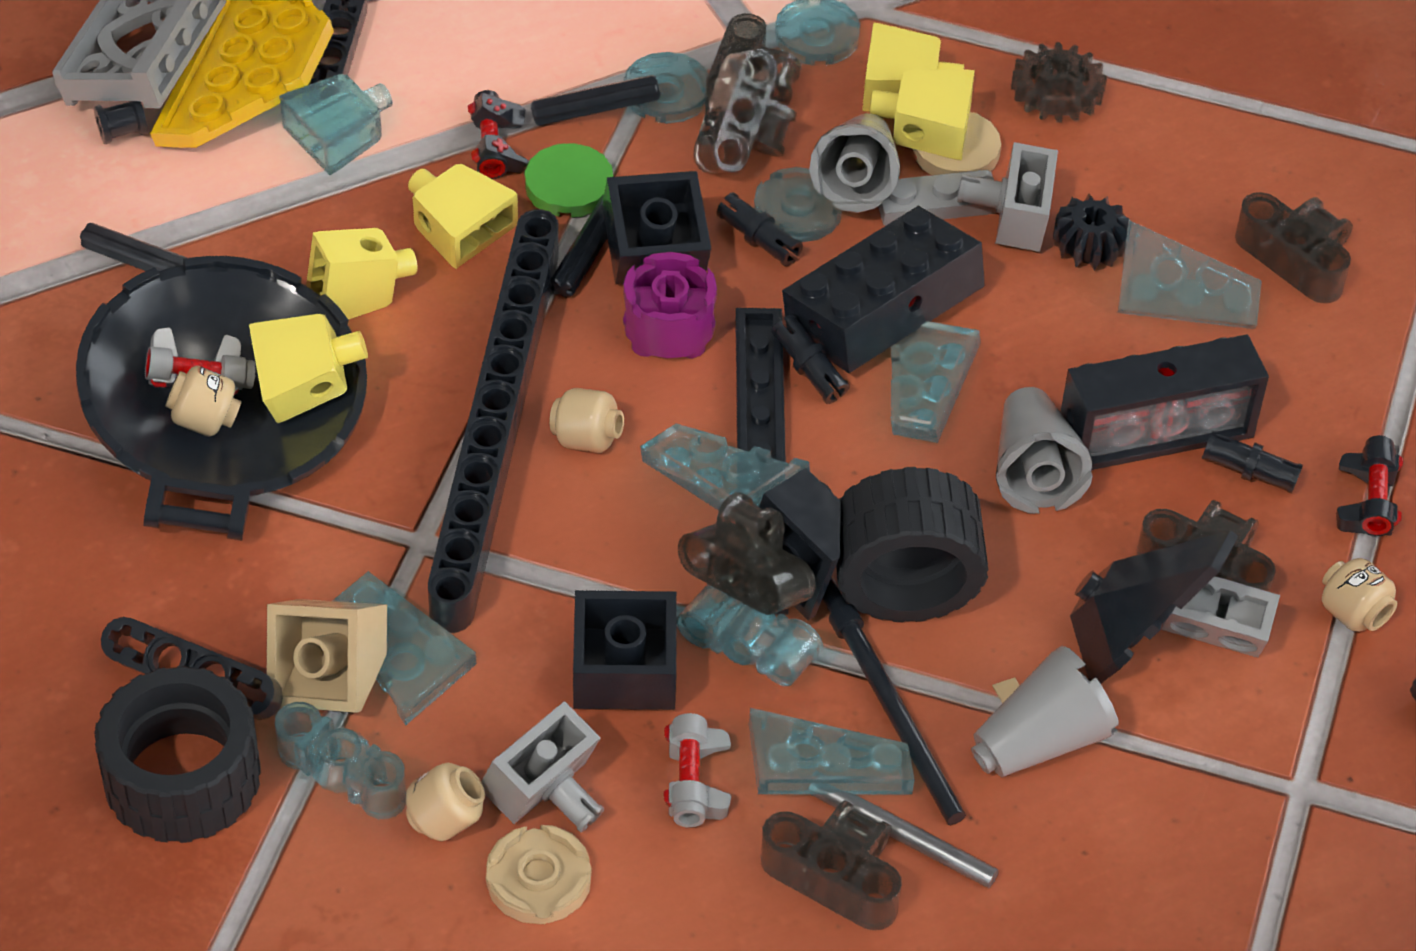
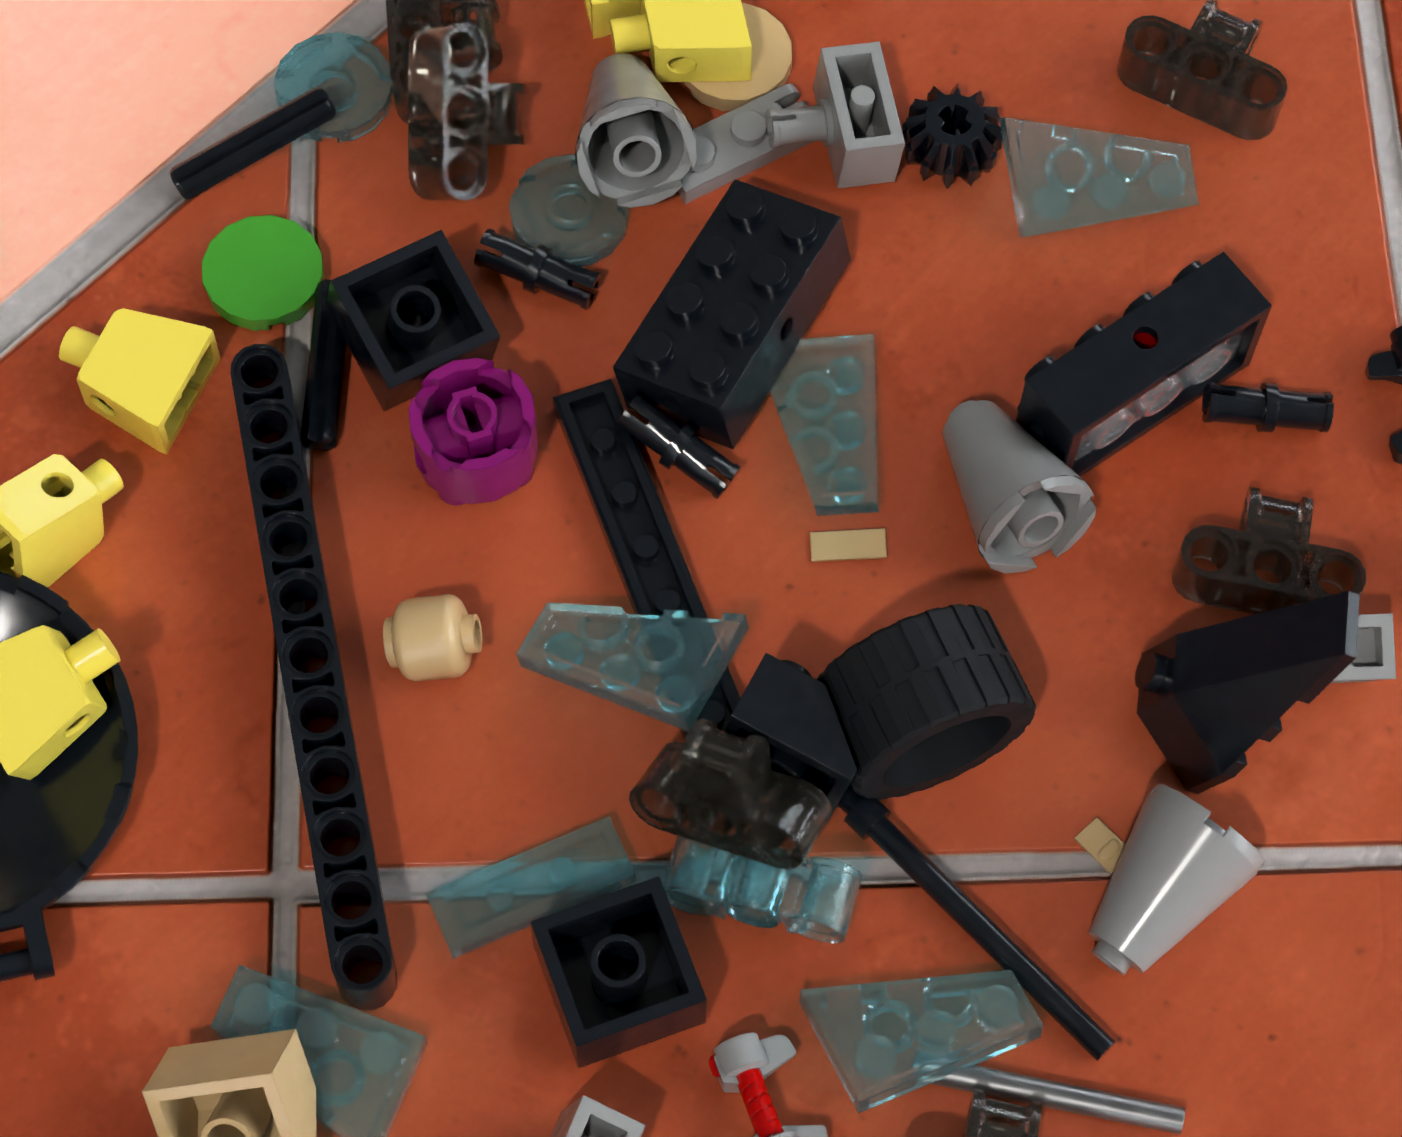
camera: 20 degrees left, 15 degrees up
black piece [467,90,529,179] -> none
none -> clear light blue tile [426,816,636,959]
none -> tan piece [810,528,887,562]

